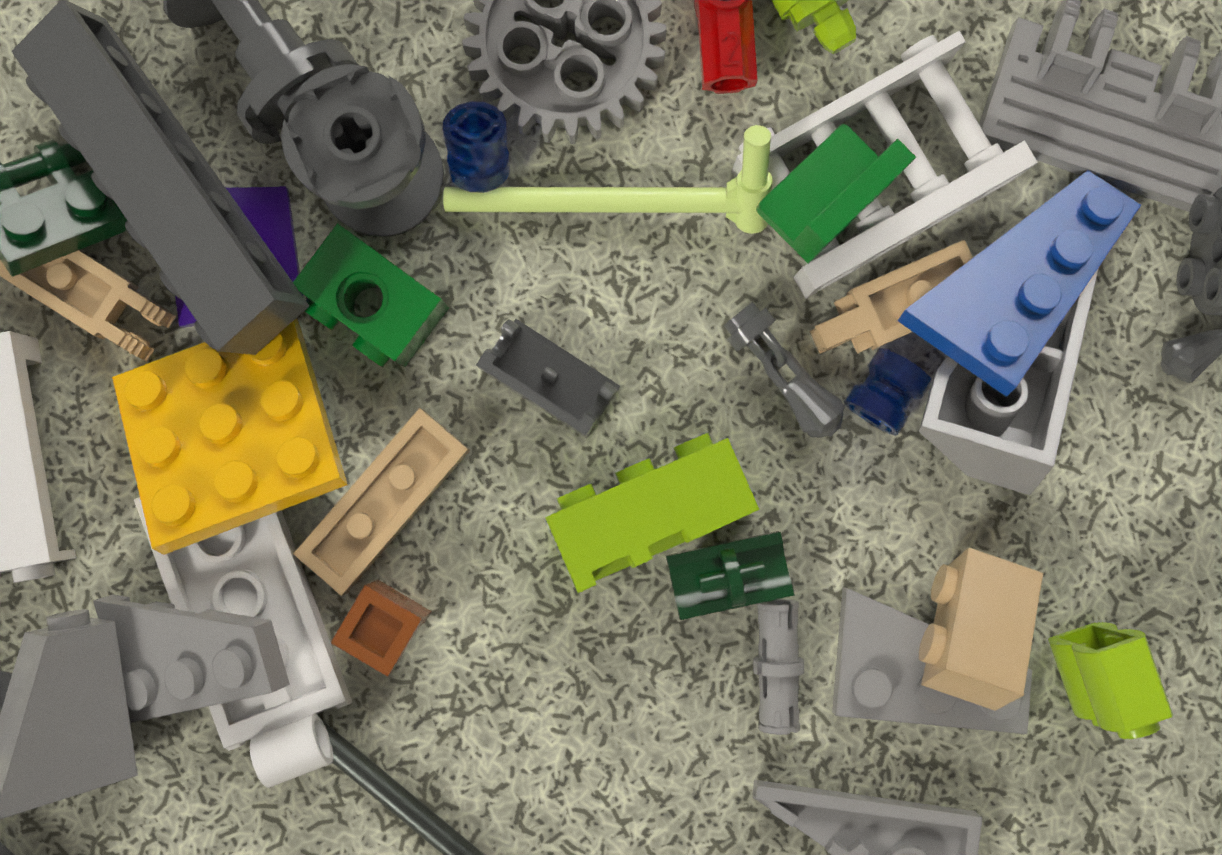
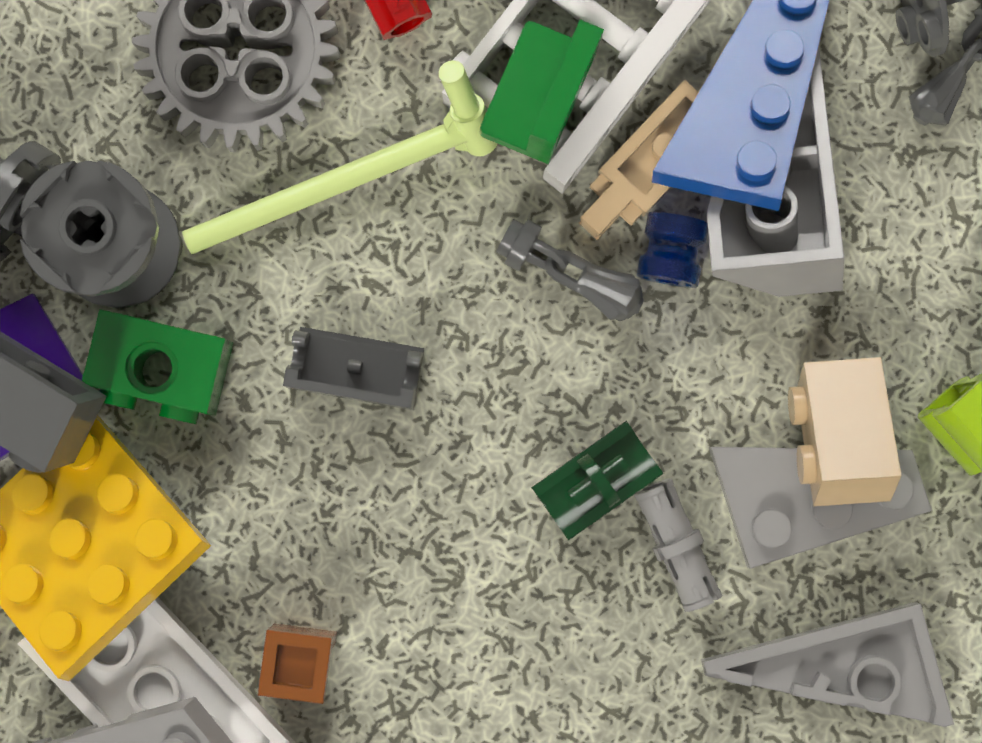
camera: 20 degrees left, 0 degrees up
tan plate [293,408,470,596] -> none
clear blue wheel [442,101,510,193] -> none
lime wedge [545,433,760,593] -> none

